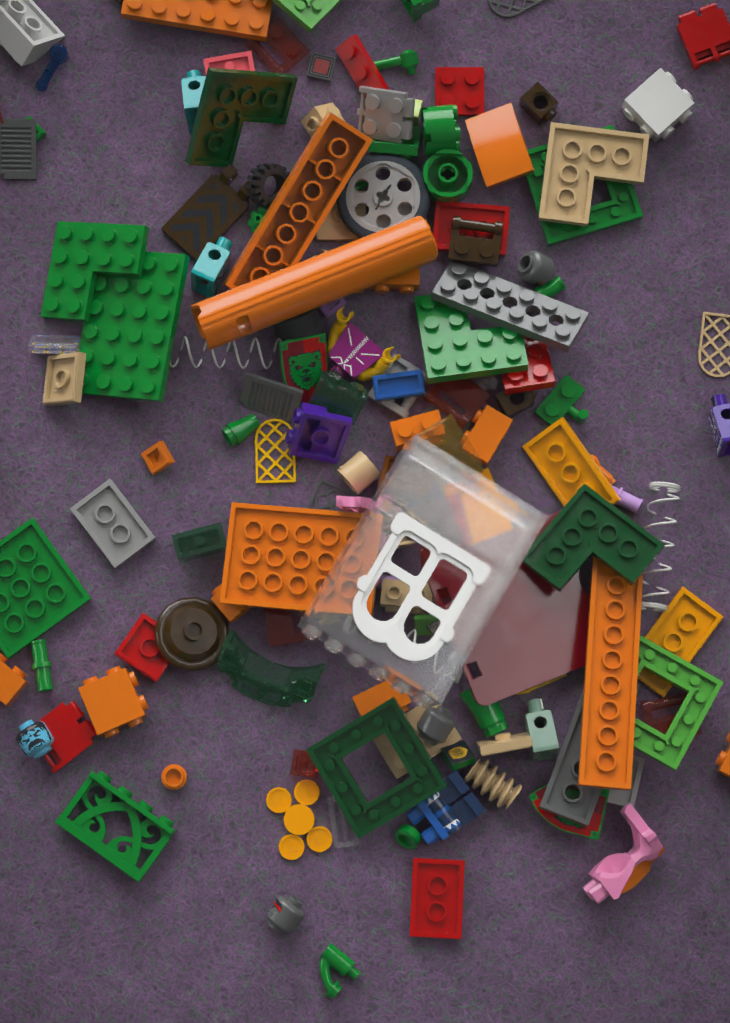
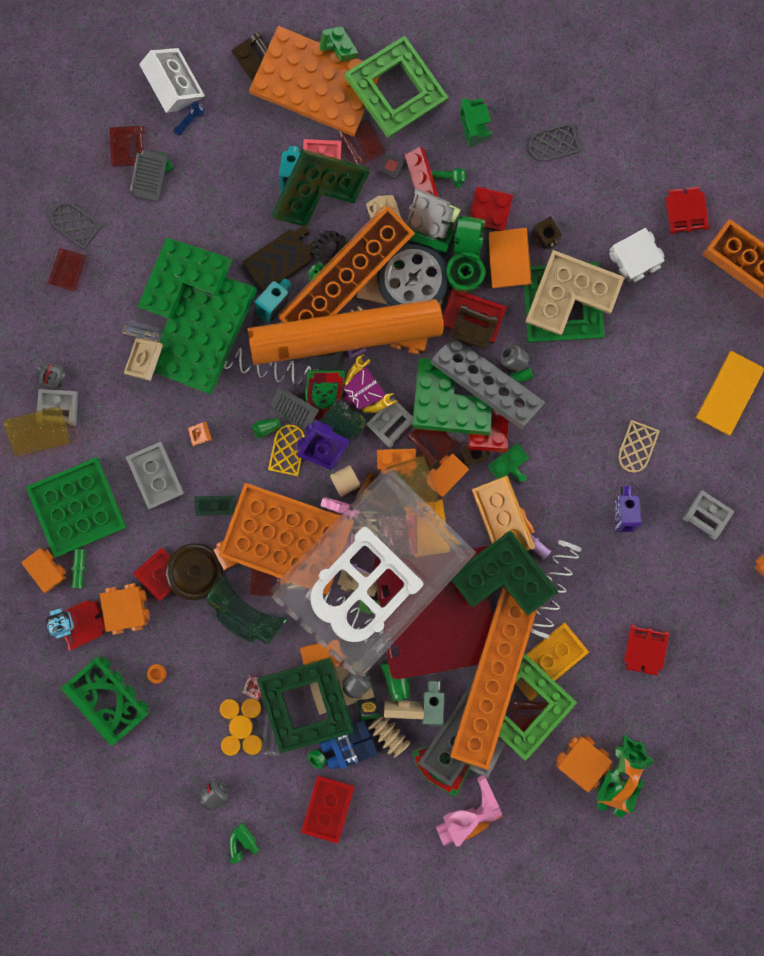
camera: 10 degrees right, 5 degrees up
blue tile [372,369,425,402] -> none

